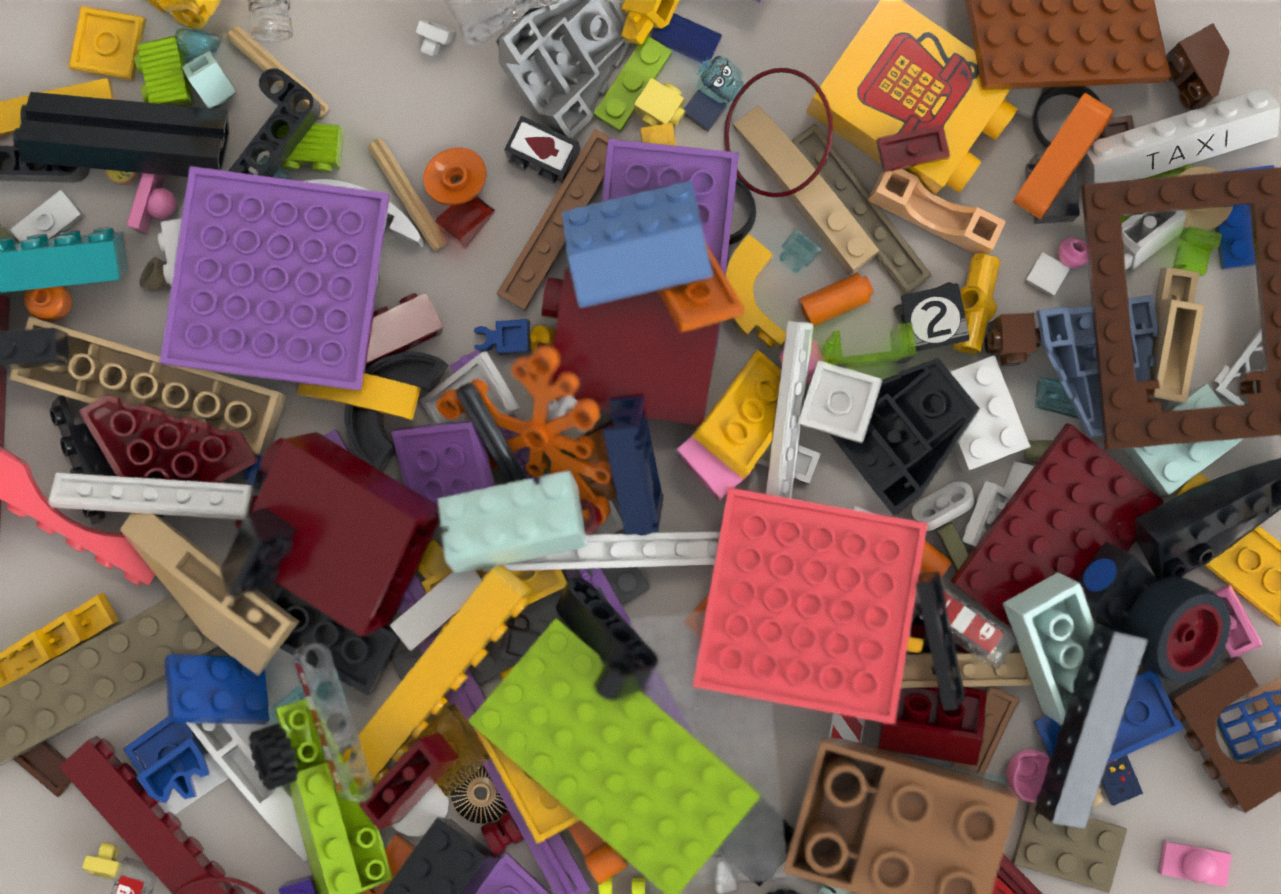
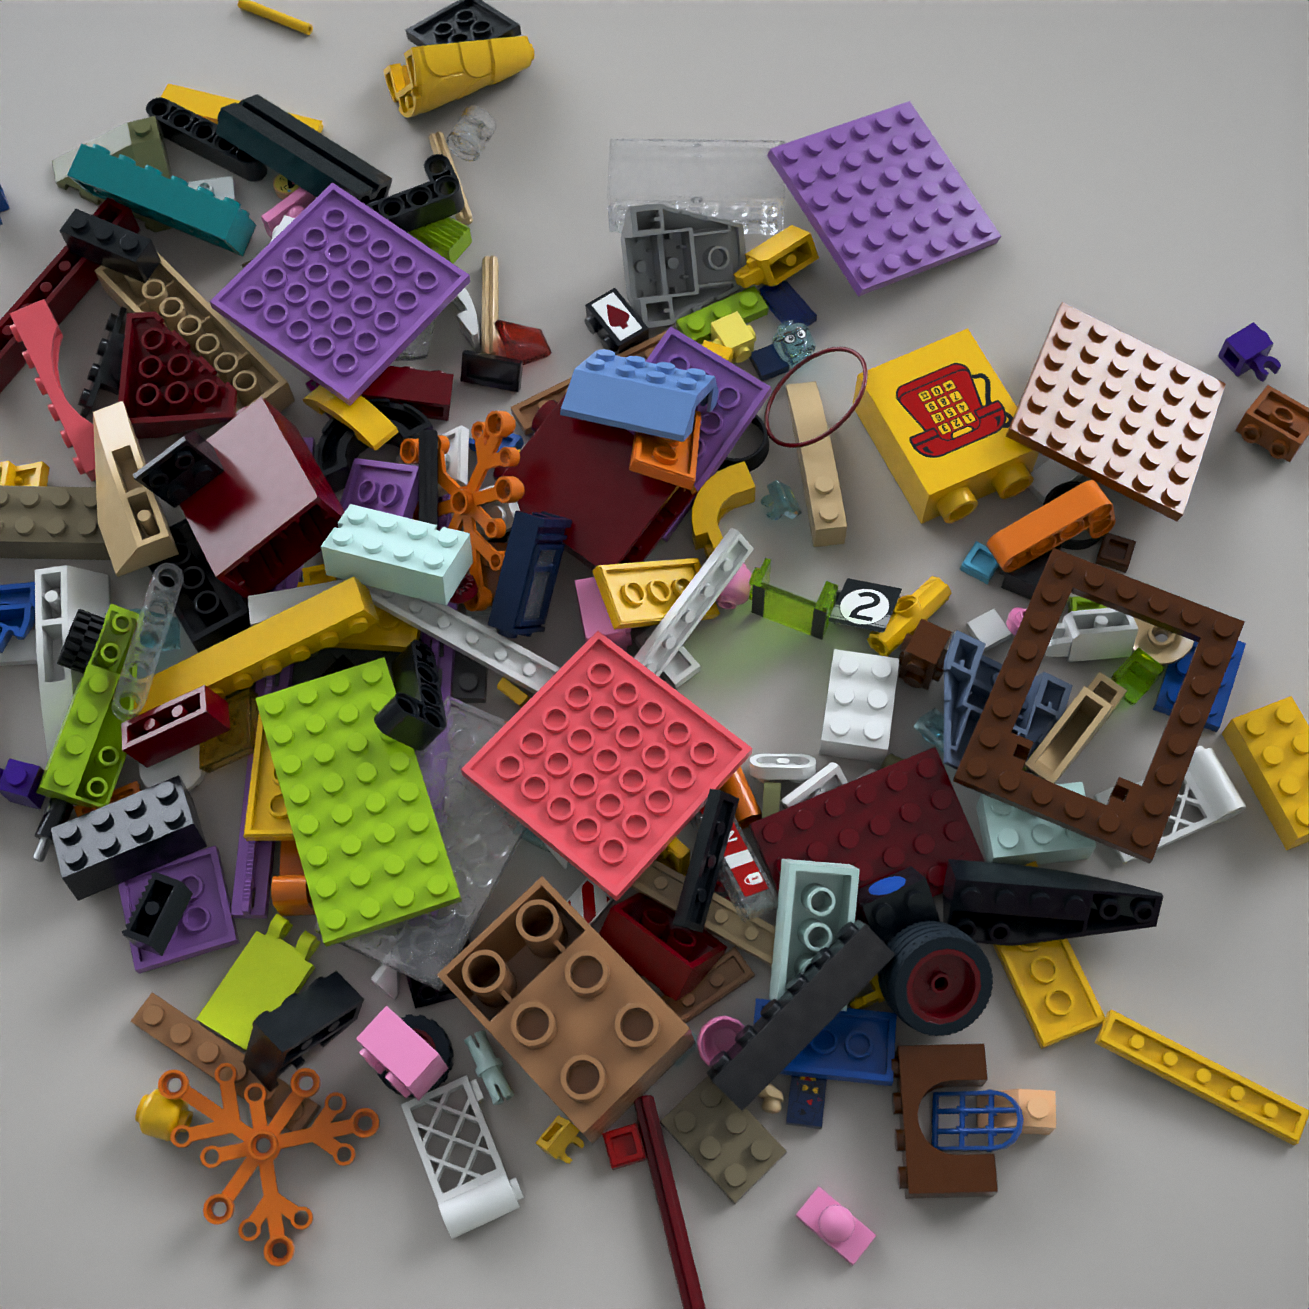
camera: 30 degrees right, 20 degrees down
orange head [23,286,73,322] -> none
white tile [48,473,254,520] -> none
yellow tile [68,6,146,81] -> none
lime brick [134,36,194,106] -> none
blue plate [165,654,270,725] -> none
clear light blue brick [176,28,221,63] -> none
light aqua brick [182,50,236,109] -> none
white tile [415,19,457,56] -> none
orange dish [423,147,487,205] -> none
dish [450,758,508,824] -> none
dark red wheel [481,810,524,856] -> none
dark tan tile [792,123,932,295] -> none
orange brick [798,273,874,327] -> none
white plate [798,361,882,443] -> none
black wedge [830,358,980,517] -> none
light nougat arch [867,169,1006,254] -> none
dark red plate [876,124,950,173] -> none
white brick [1082,88,1281,184] -> none
reddish brown slope [1166,23,1230,111] -> none
bright pink brick [1213,584,1263,658] -> none
none -> black tile [460,350,523,392]
none -> yellow tile [496,677,531,707]
none -> medium azure tile [960,541,1000,585]

